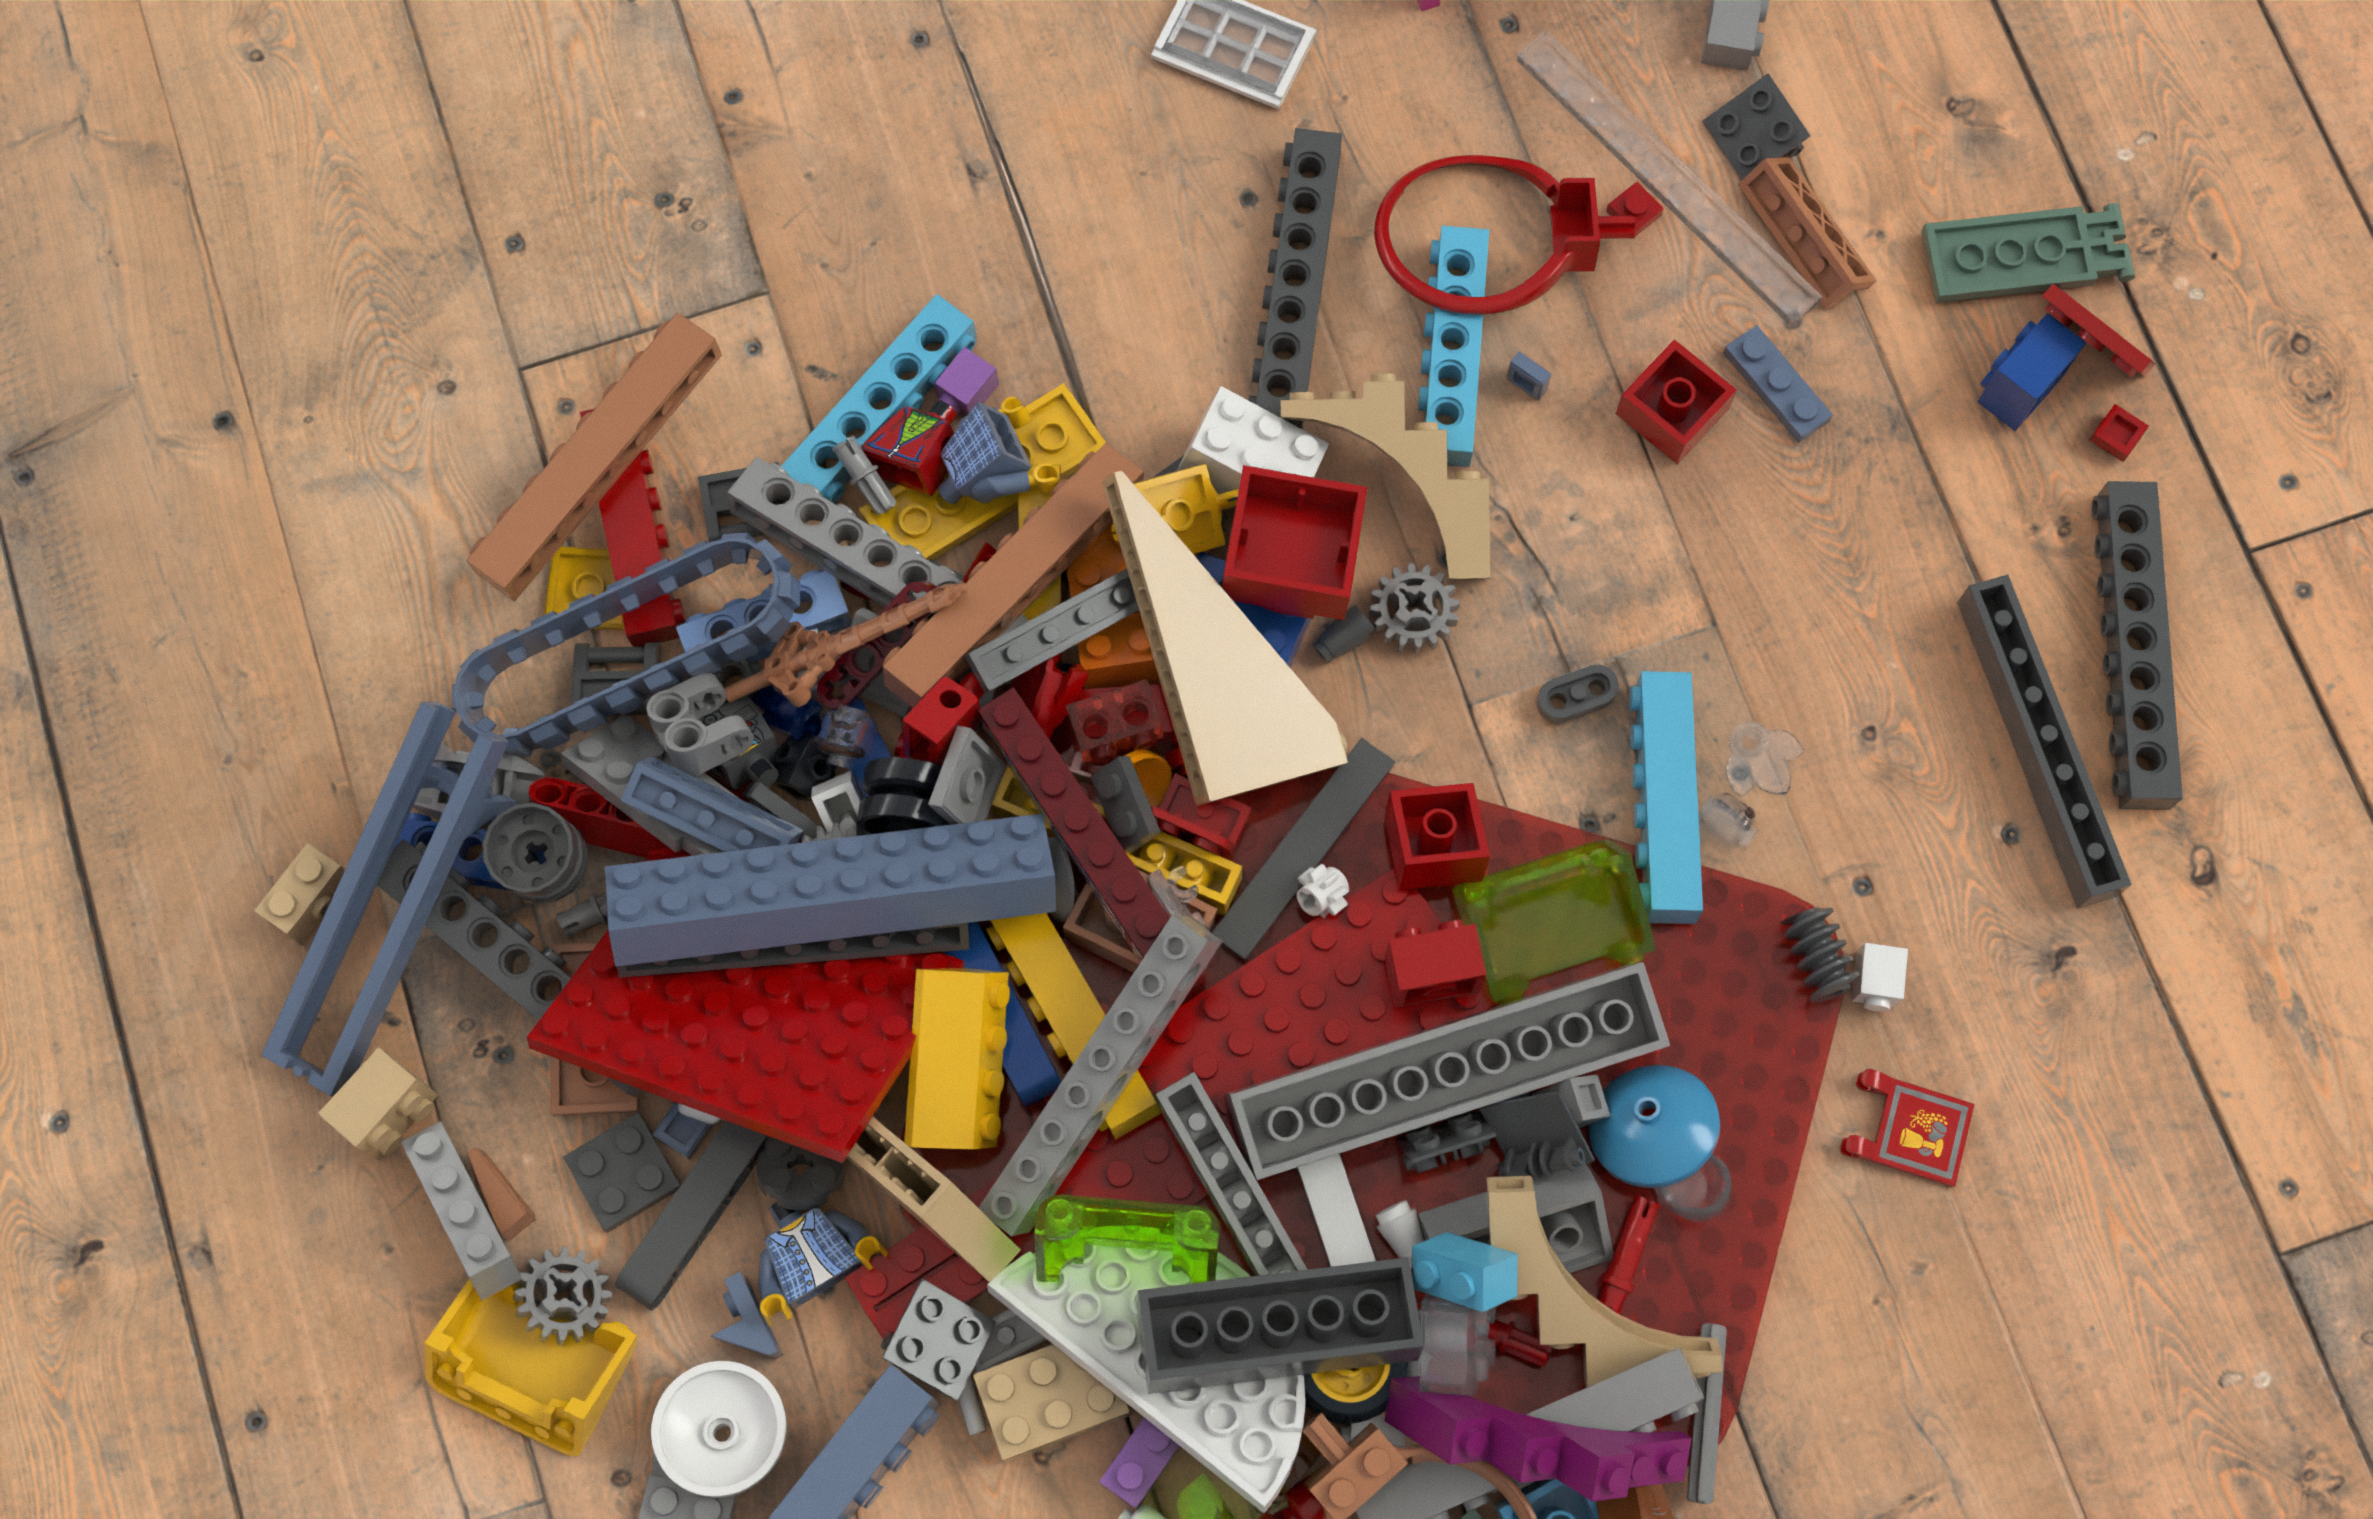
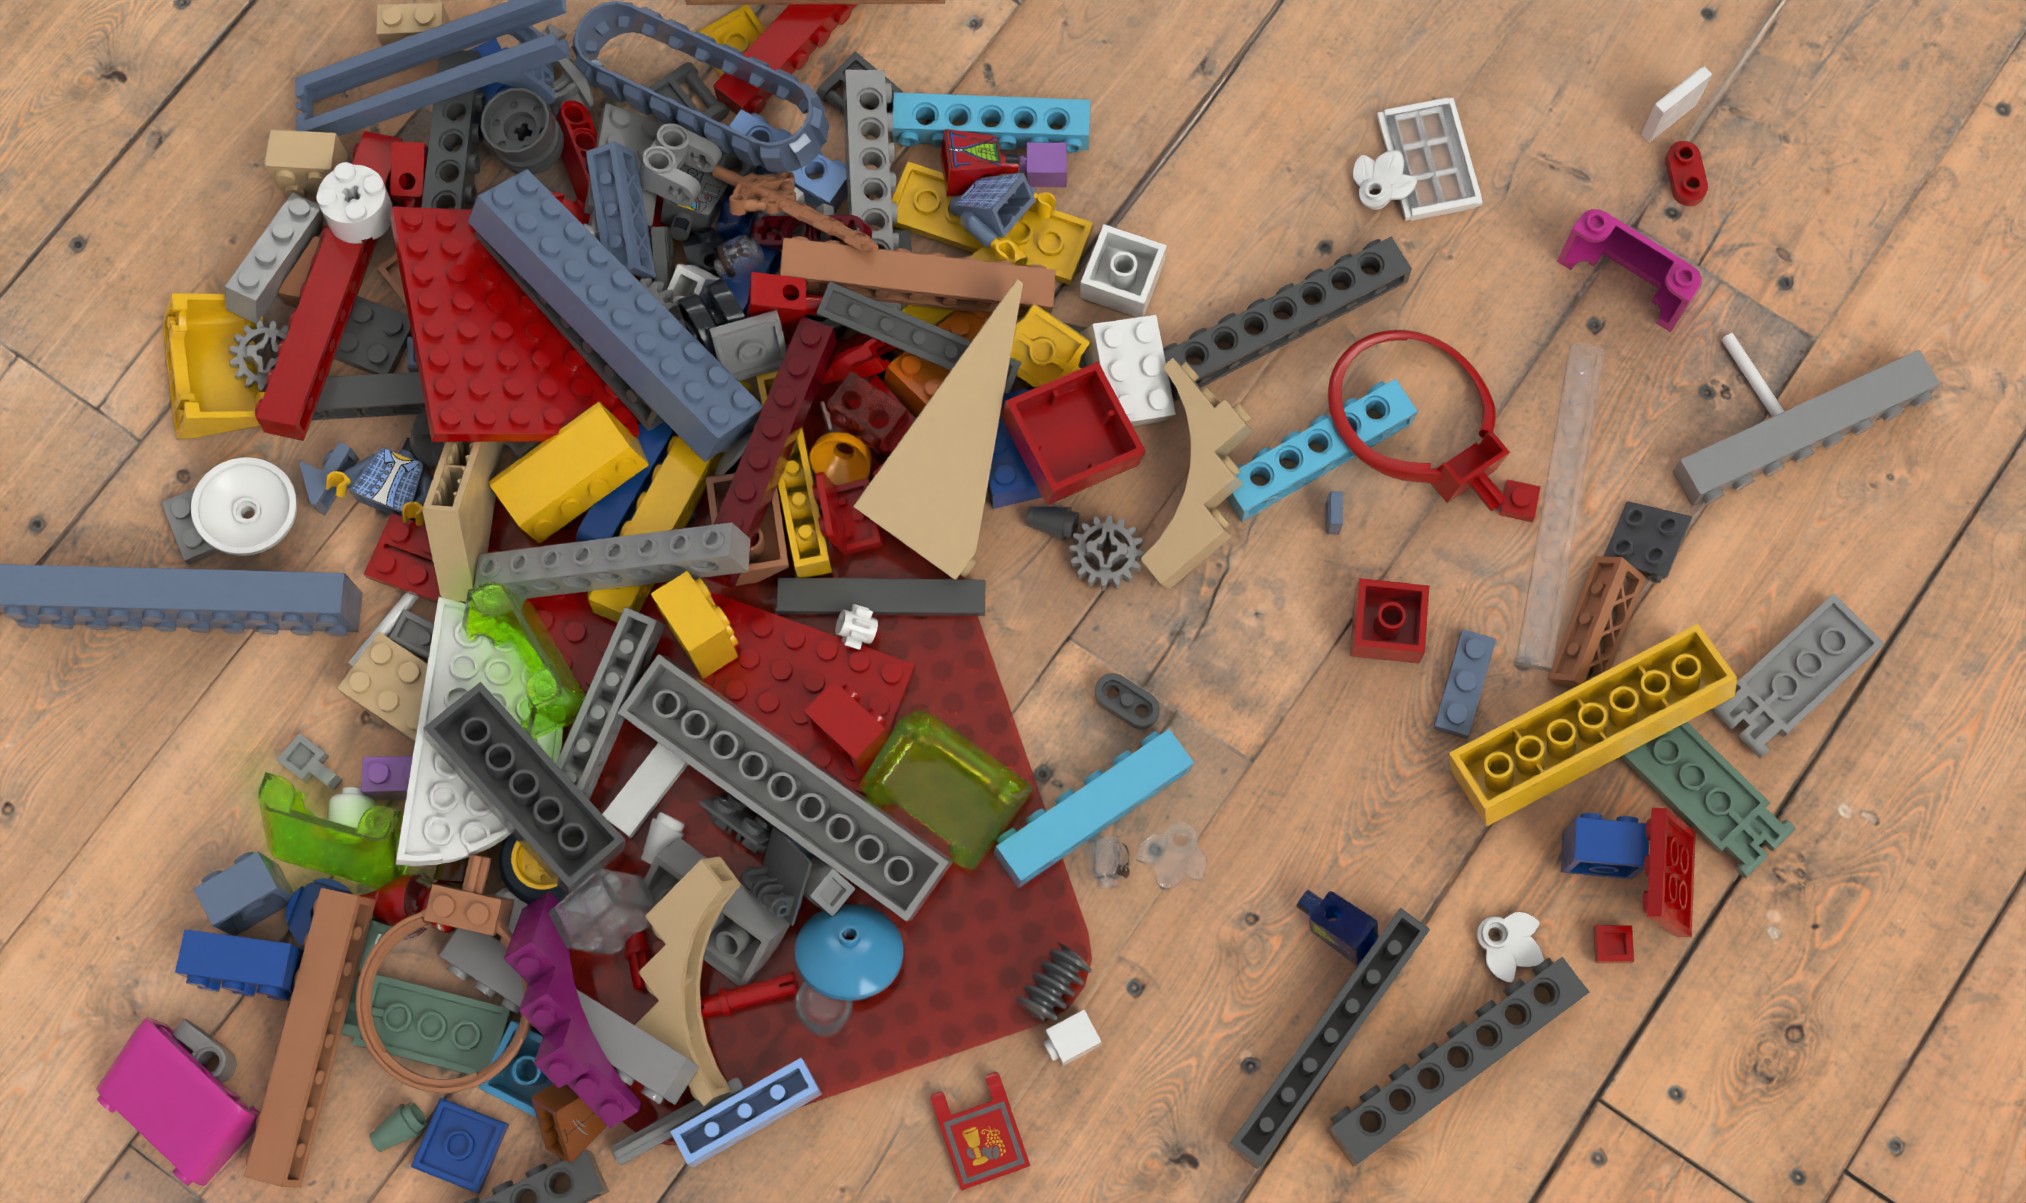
camera: 55 degrees right, 0 degrees up
light grey axle [832,435,896,515] -> none
hinge [880,1278,996,1401] -> none
dark grey plate [1091,756,1161,853] -> none
clear plate [1146,866,1210,932] -> none
red brick [1384,783,1490,890] -> none
medium azure brick [1412,1232,1518,1312] -> none
none -> red brick [255,131,403,441]
none -> white brick [316,162,392,244]
none -> red torso [390,142,428,208]
none -> yellow brick [651,571,738,679]
none -> light blue brick [670,1057,822,1168]
none -> white brick [1080,224,1167,317]
none -> clear blue torso [1296,890,1379,966]
none -> white plate [1353,150,1417,210]
none -> yellow brick [1449,623,1737,827]
none -> white plate [1477,912,1544,983]
none -> light grey hinge [1712,593,1885,758]

